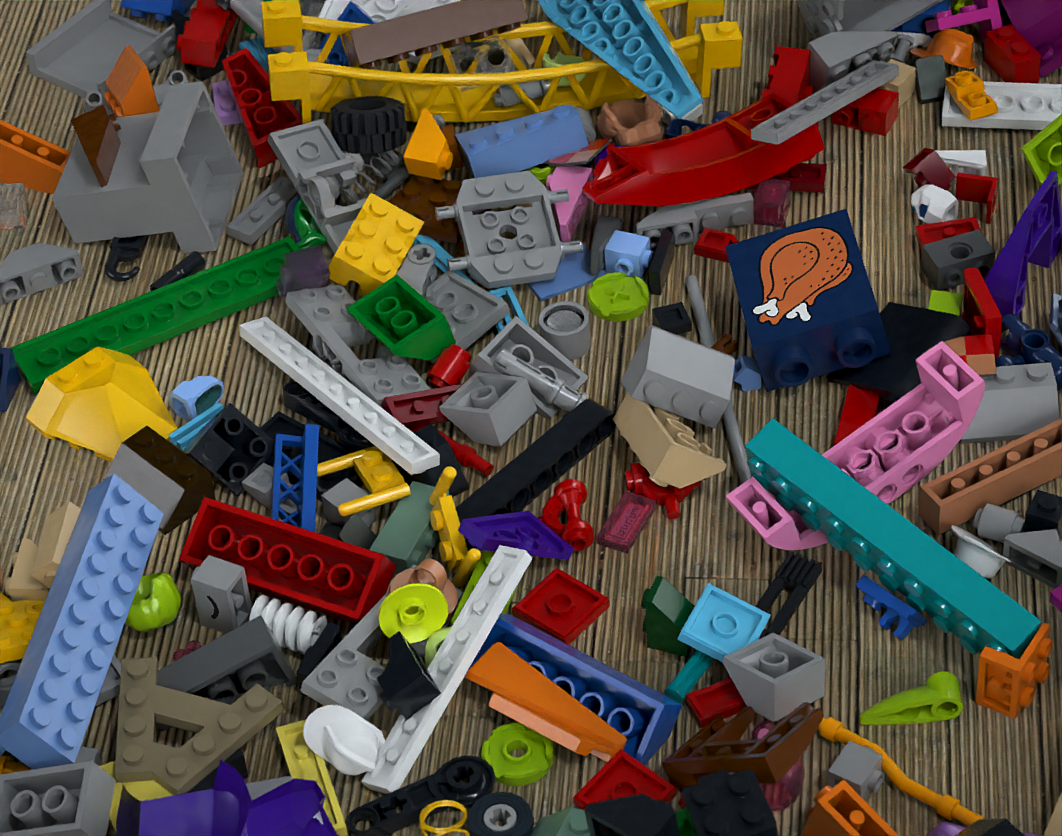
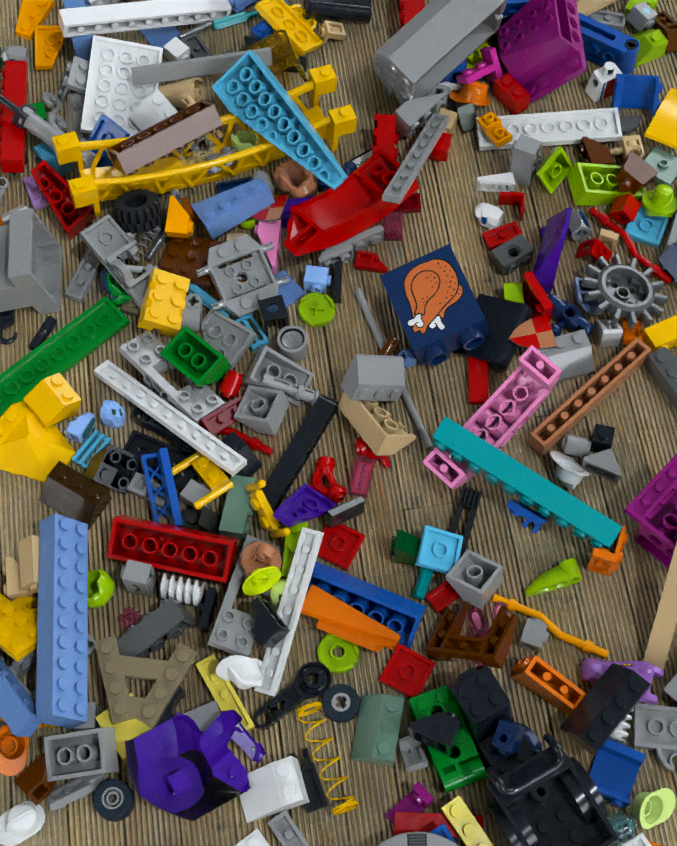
camera: 15 degrees left, 20 degrees up
clear purple brick [276,245,330,298] -> none
dark grey slope [590,215,622,275] -> none
black plate [652,302,692,335] -> none
dark red brick [902,148,956,191] -> none
none -> yellow slope [23,372,81,427]
none -> light blue rock [100,400,126,429]
none -> black piece [257,294,289,337]
none -> black tile [326,496,365,529]
none -> light grey wedge [507,134,542,188]

